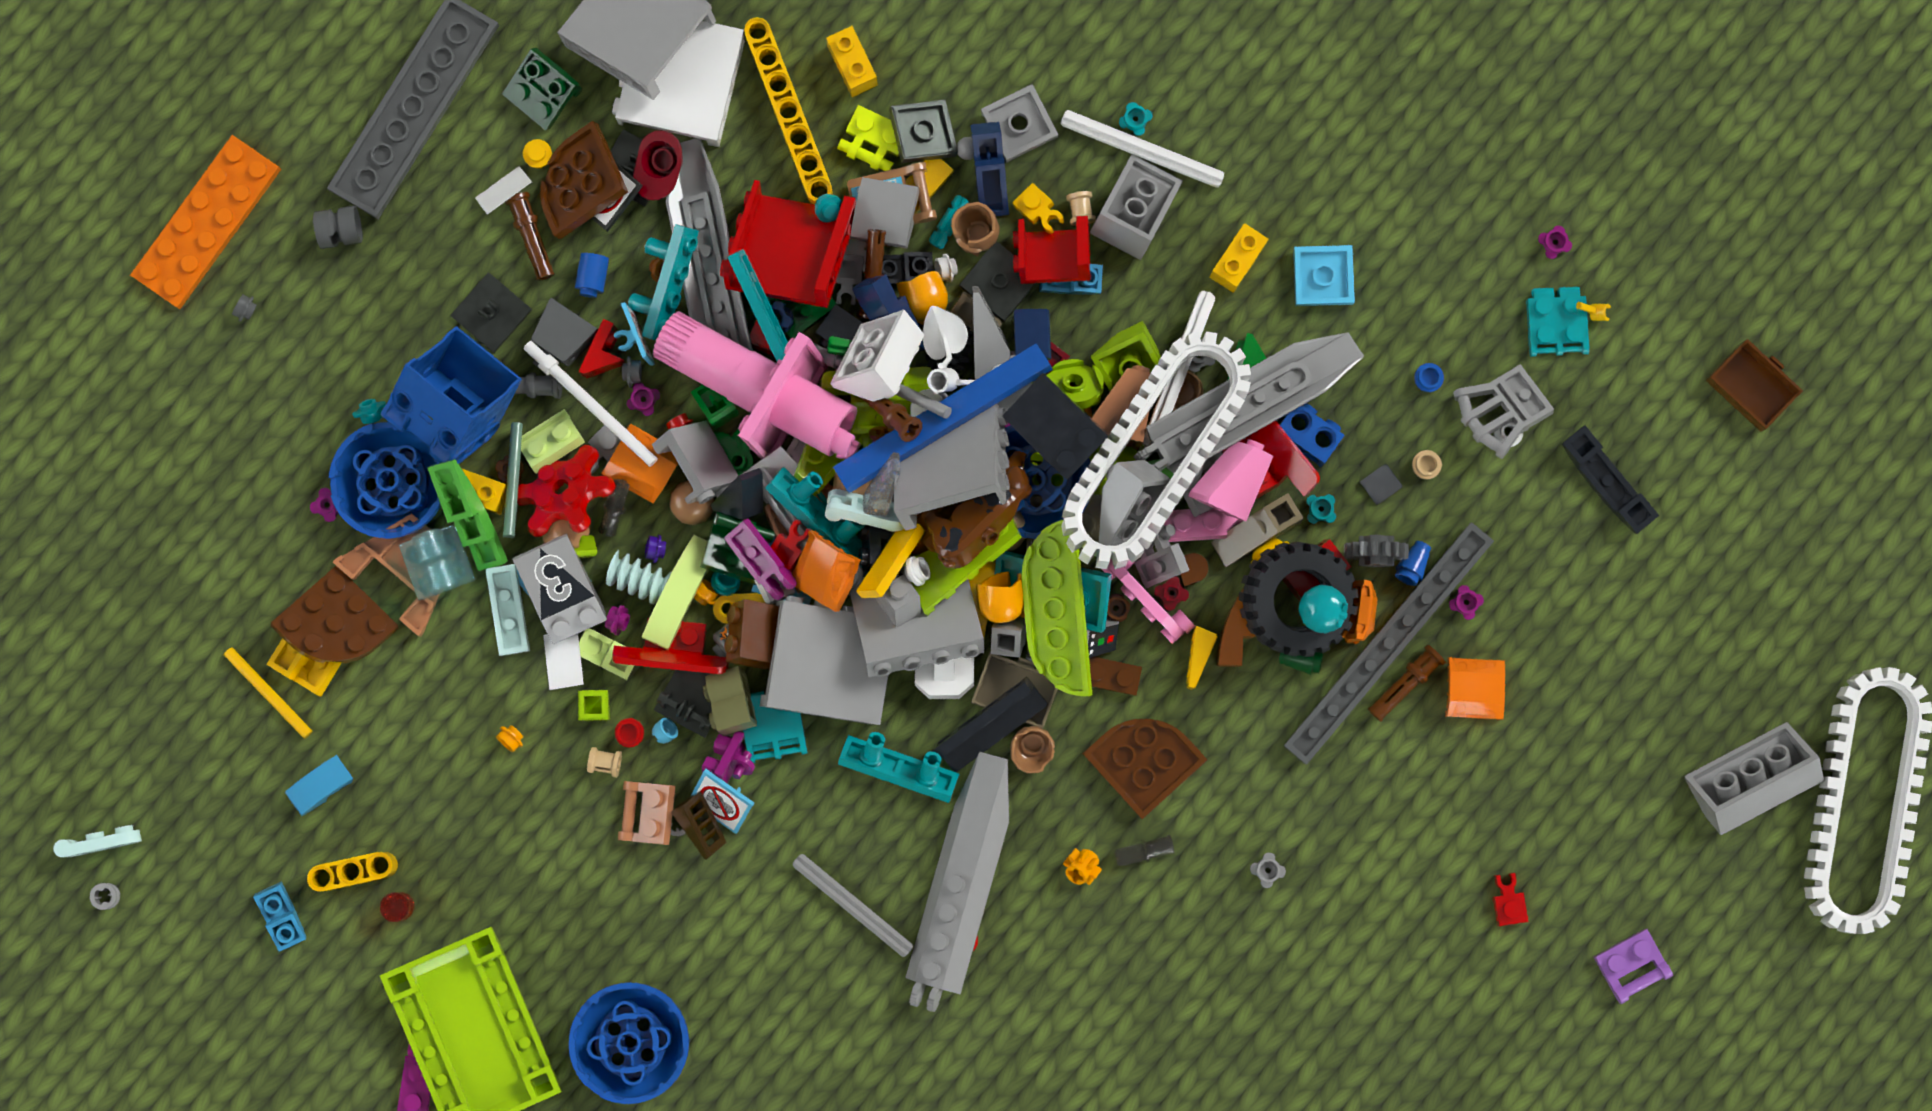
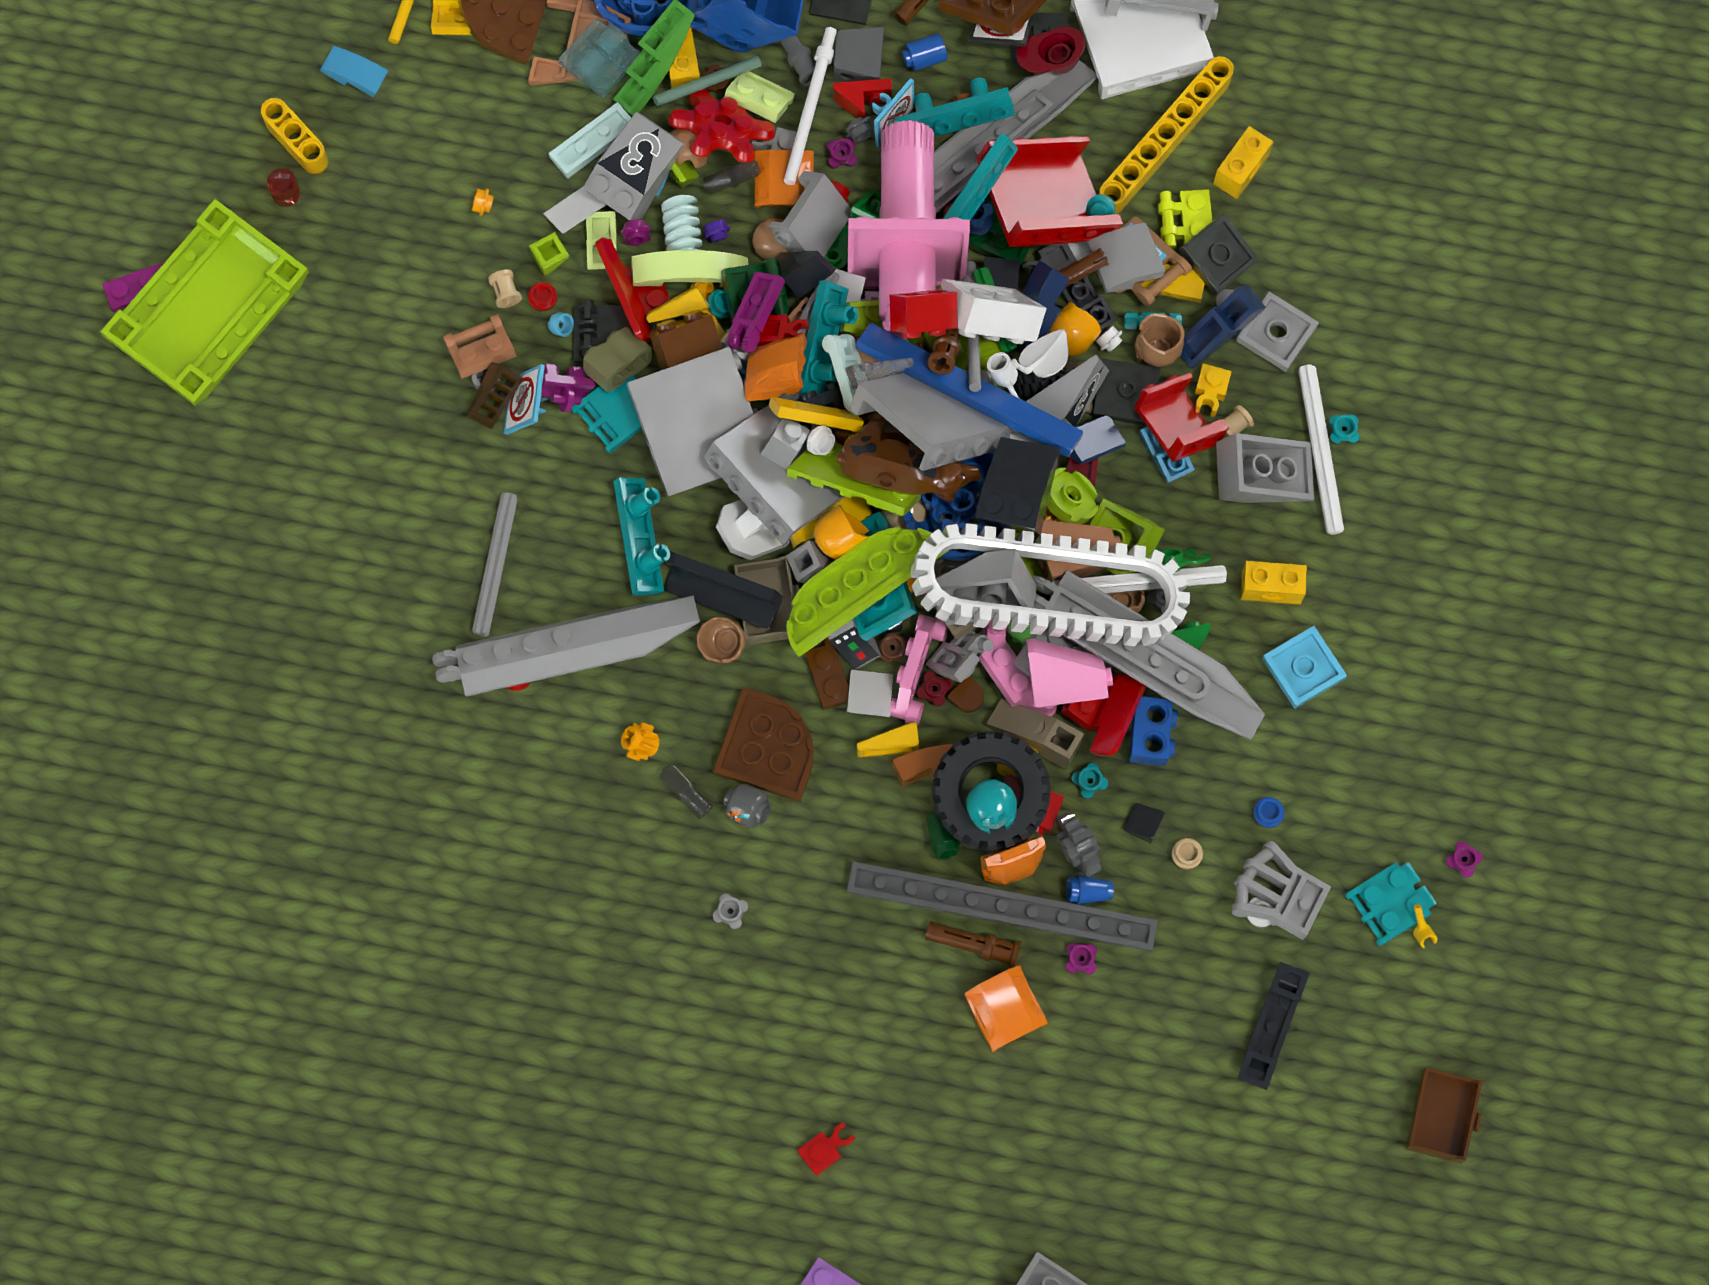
camera: 60 degrees right, 10 degrees down
dark azure slope [253,881,307,952] -> none
blue brick [569,982,689,1104] -> none
none -> yellow slope [646,285,710,323]
none -> dark grey head [724,783,772,829]
none -> white sticker [847,670,893,717]
none -> red brick [889,289,958,338]
none -> green plate [1157,549,1212,572]

